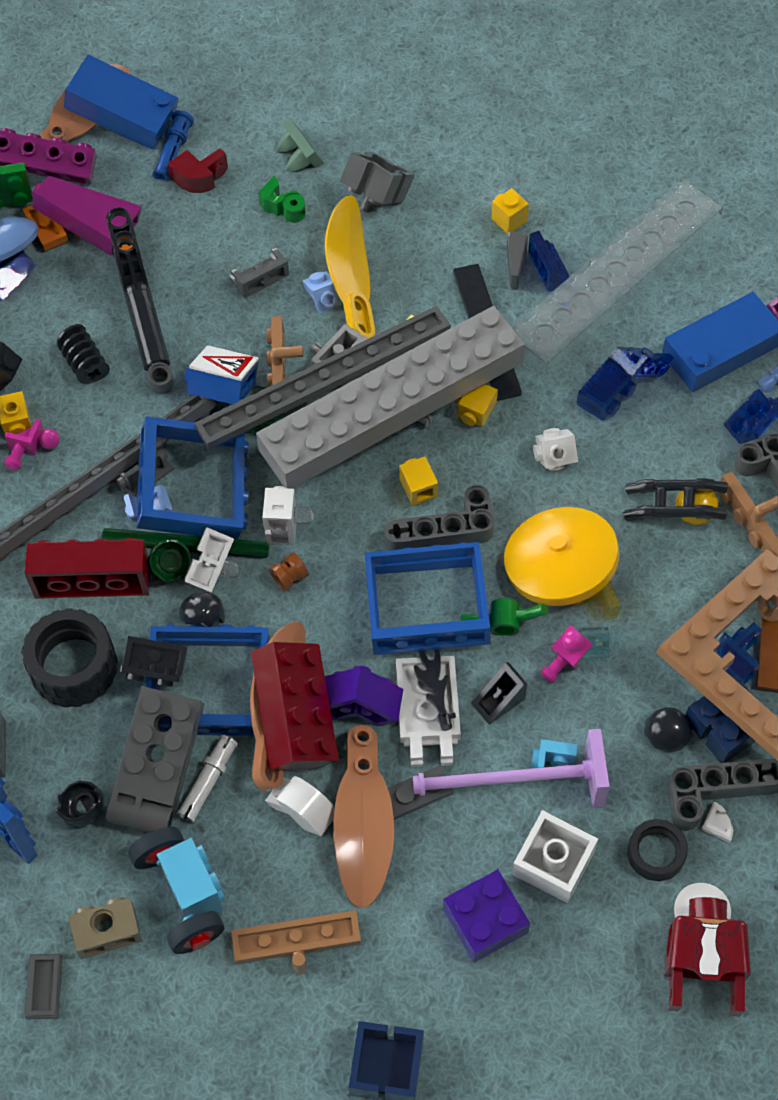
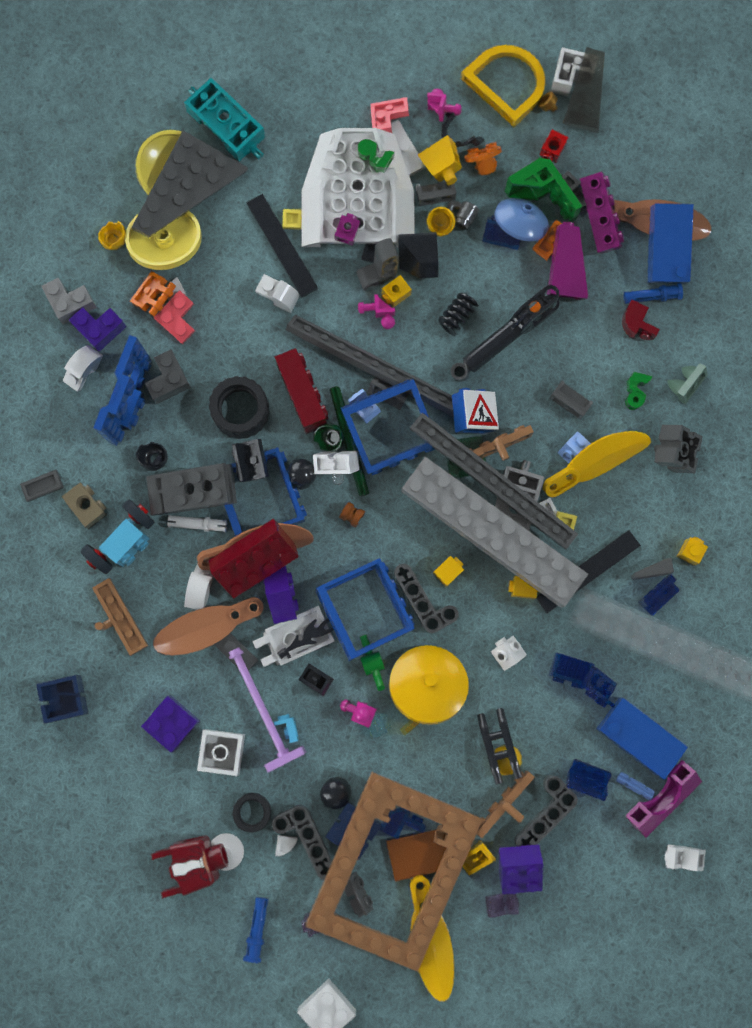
camera: 65 degrees right, 20 degrees up
white piece [262,486,314,545] -> none

